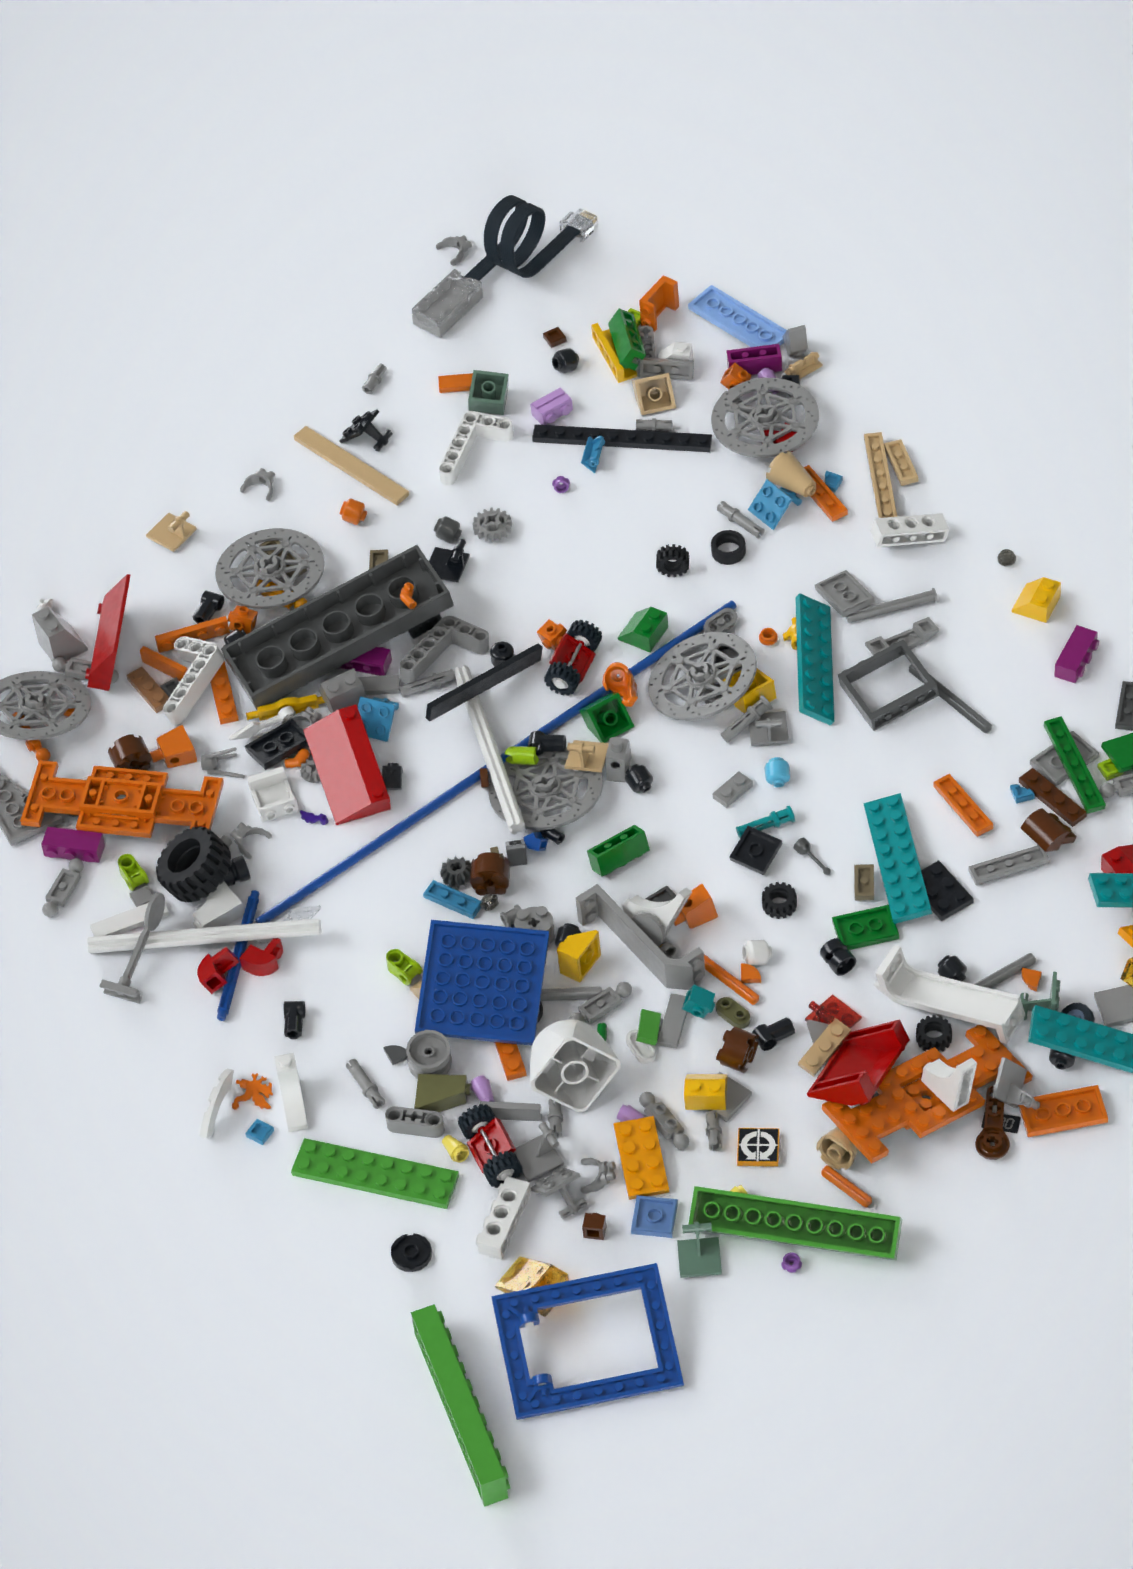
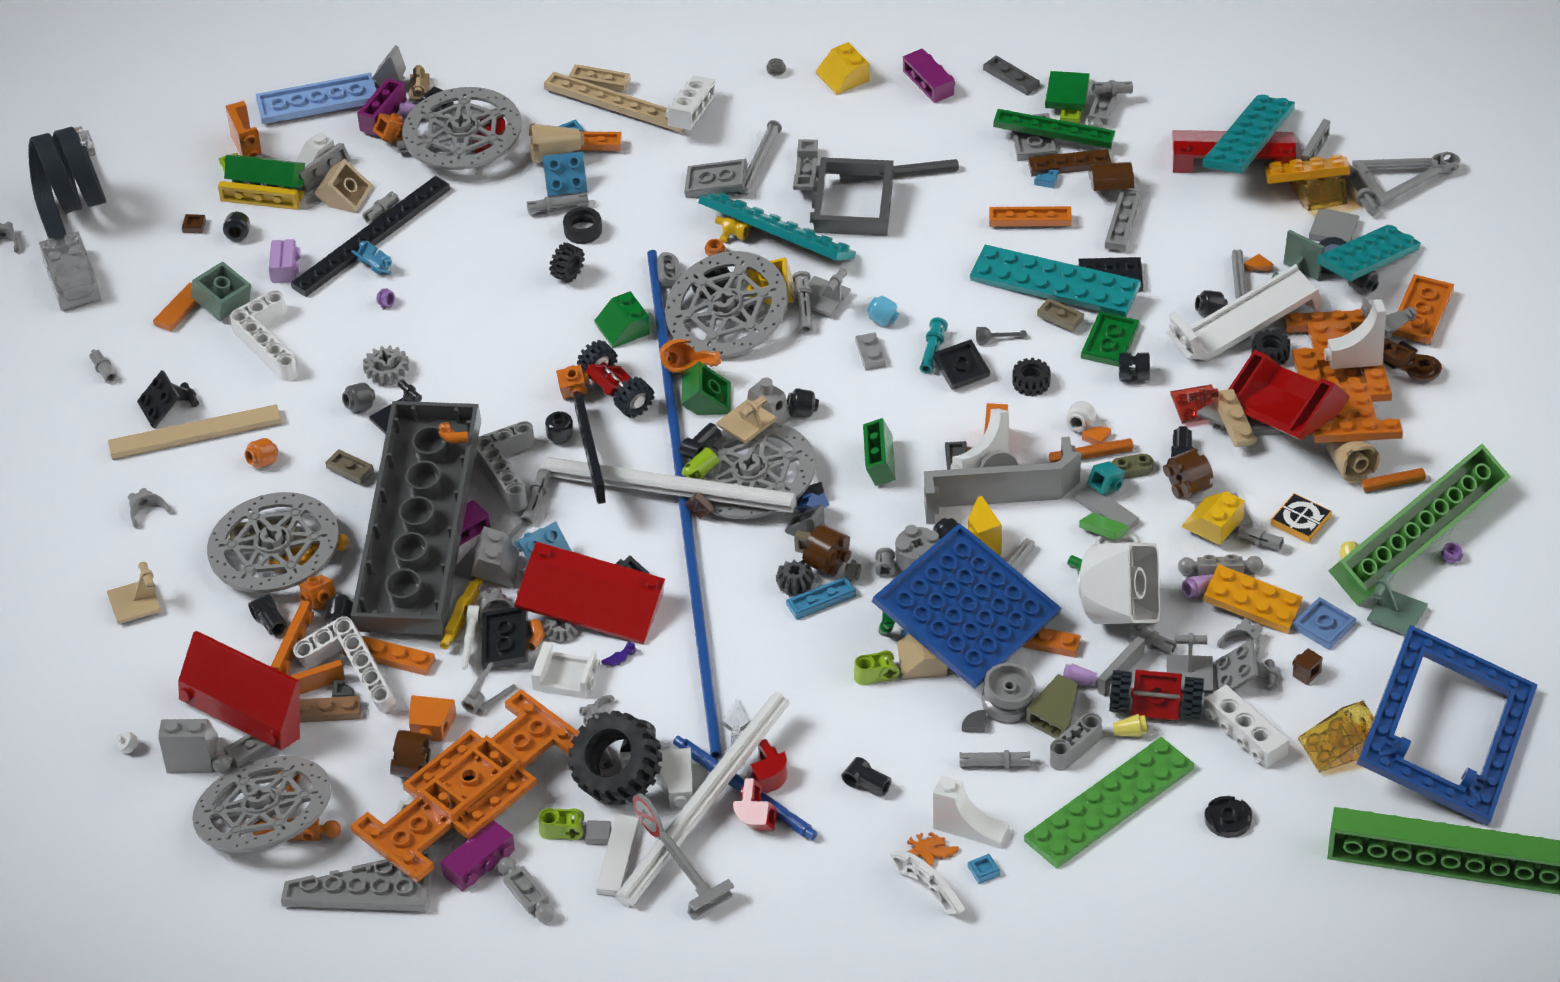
camera: 60 degrees left, 5 degrees down
light grey plate [569,982,632,1024] -> none

